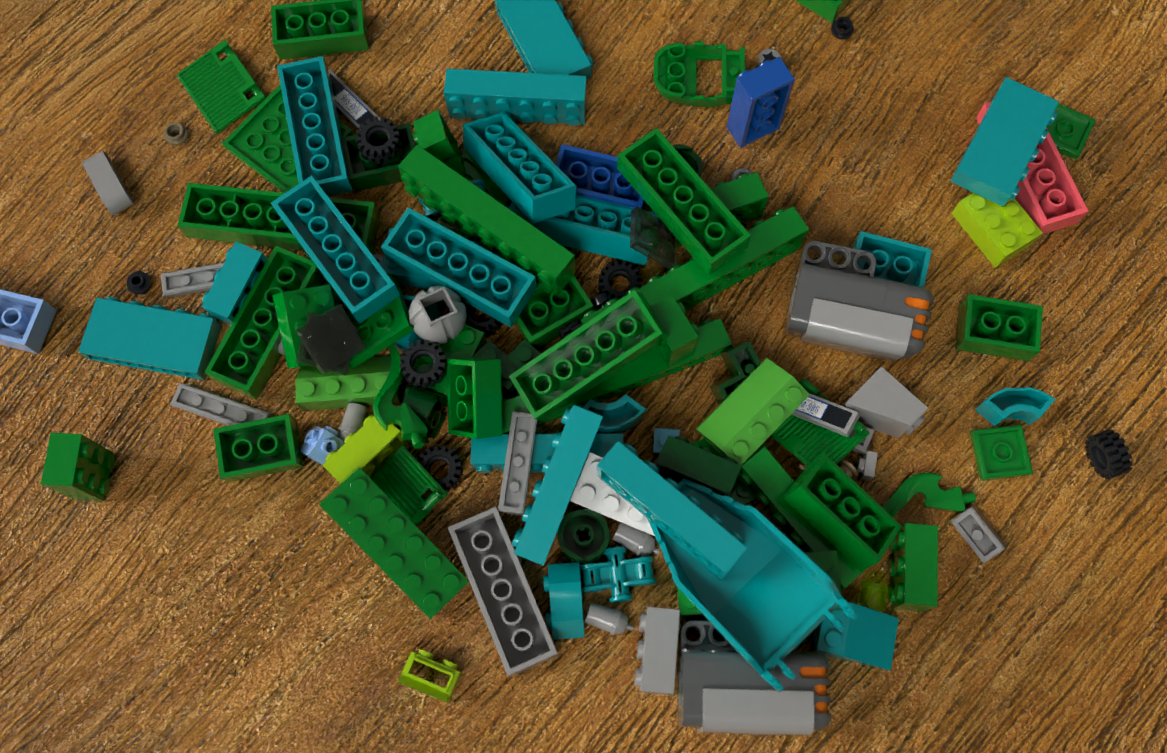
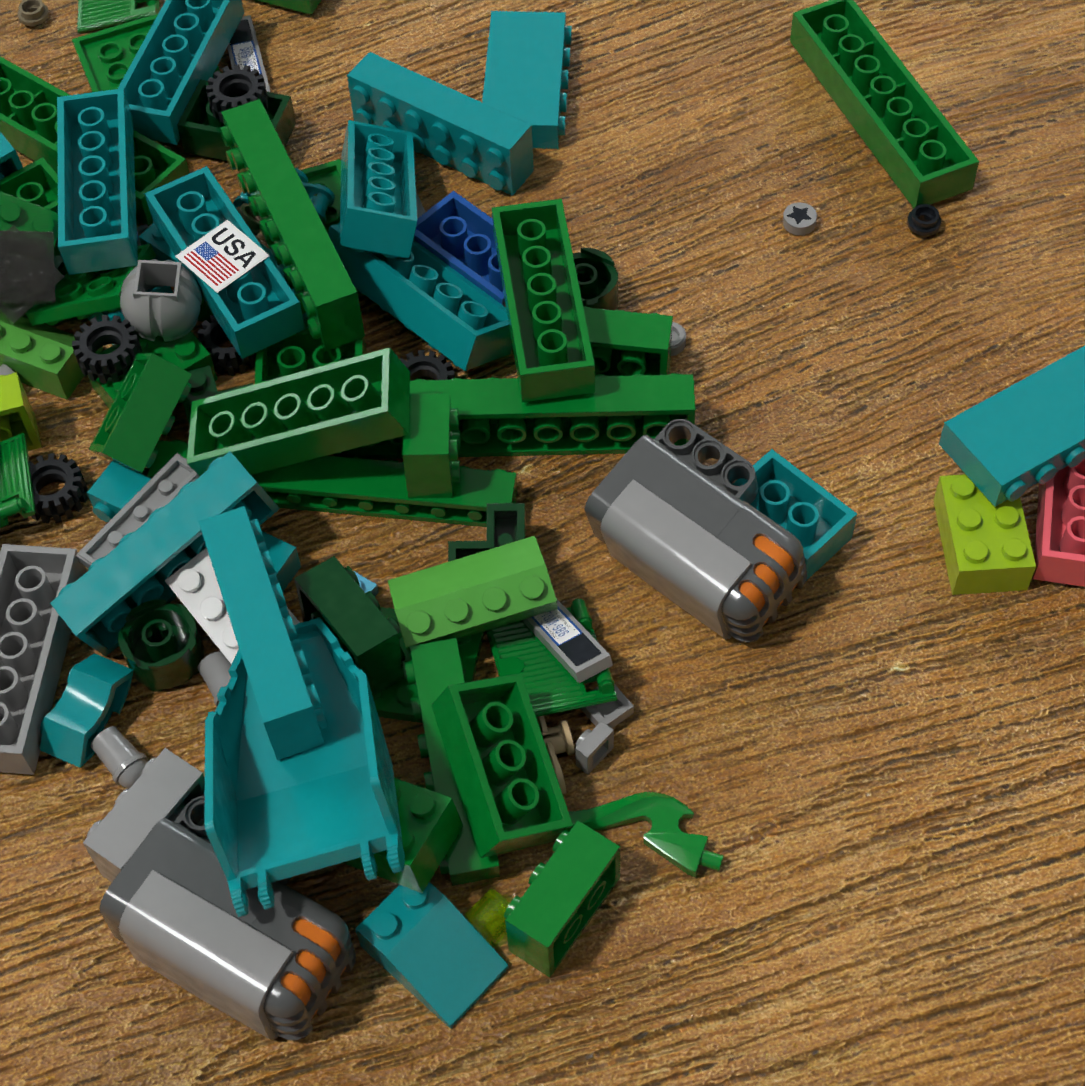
camera: 30 degrees right, 15 degrees down
green piece [373,344,428,449] -> none
dark green brick [397,386,448,443] -> none
green piece [412,110,466,174] -> none
teal axle [580,547,657,603] -> none
teal brick [583,394,646,434] -> none
clear smoke plate [630,206,675,269] -> none
green slope [653,41,745,108] -> none
blue brick [726,57,795,148] -> none
light grey slope [844,367,928,438] -> none
light grey slope [951,505,1007,563] -> none
green brick [955,294,1043,361] -> none
green tile [970,425,1033,481] -> none
teal brick [975,387,1056,426] -> none
black tyre [1085,429,1132,479] -> none
none -> sticker [175,220,270,293]

